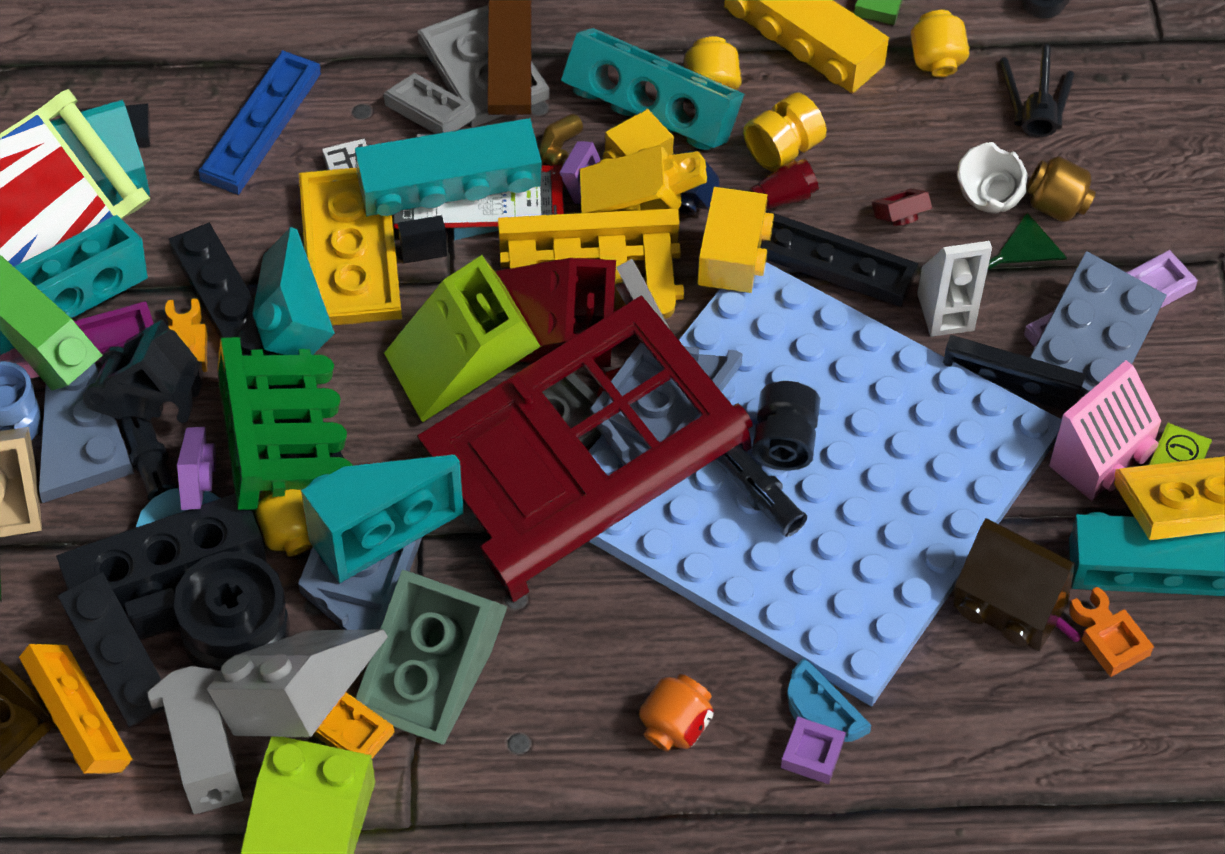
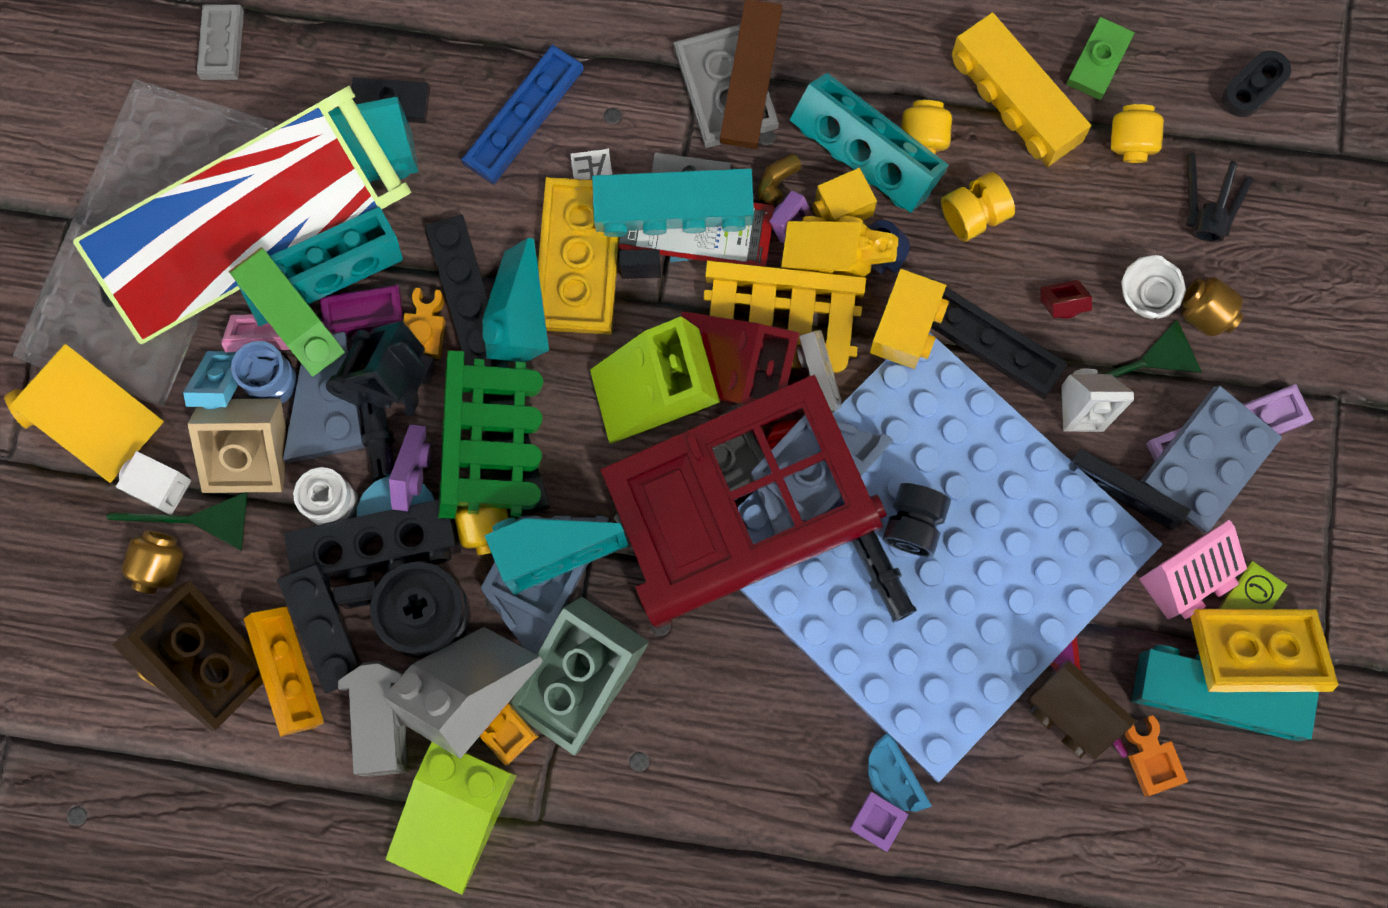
camera: 15 degrees right, 20 degrees up
light grey plate [383,73,475,134] -> none
orange head [639,674,714,752] -> none
dark red cone [750,158,819,209] -> none
none -> white wheel [293,467,359,525]

